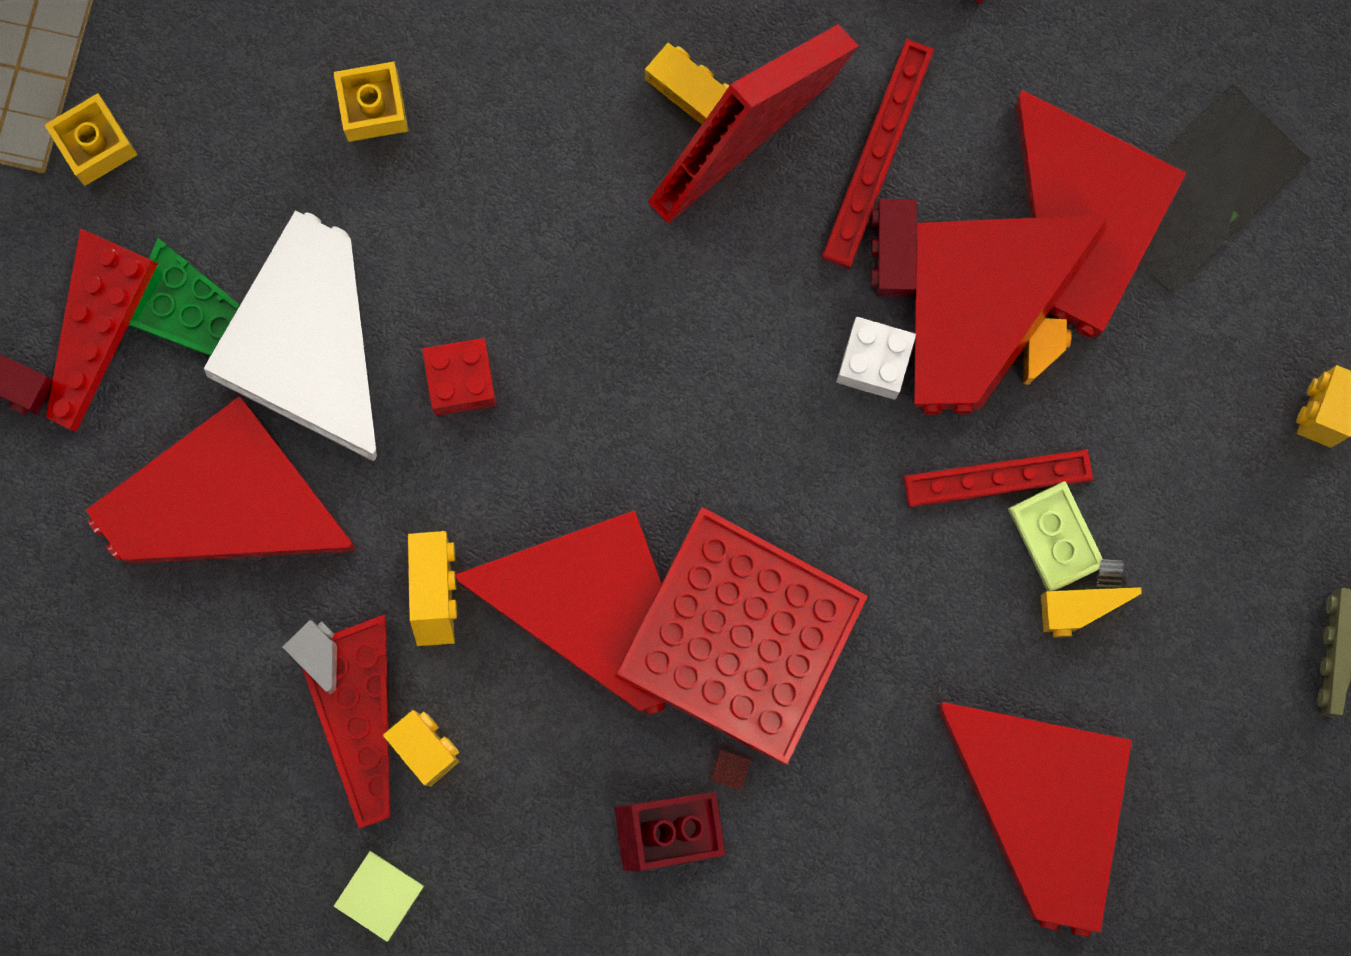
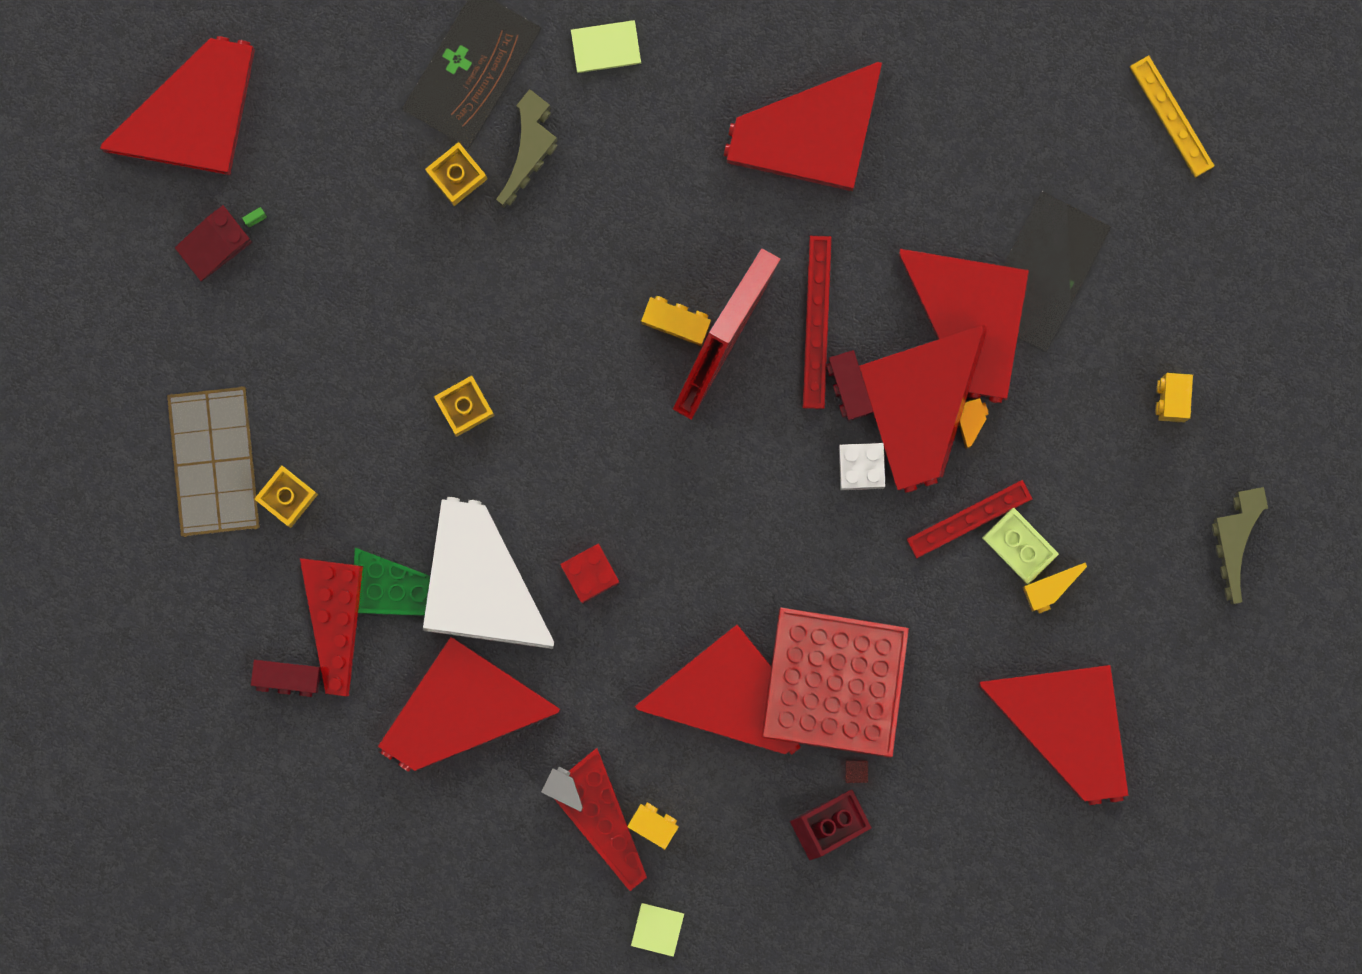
camera: 10 degrees left, 5 degrees up
yellow wedge [408,531,457,646] -> none
sticker [1097,559,1124,589] -> none

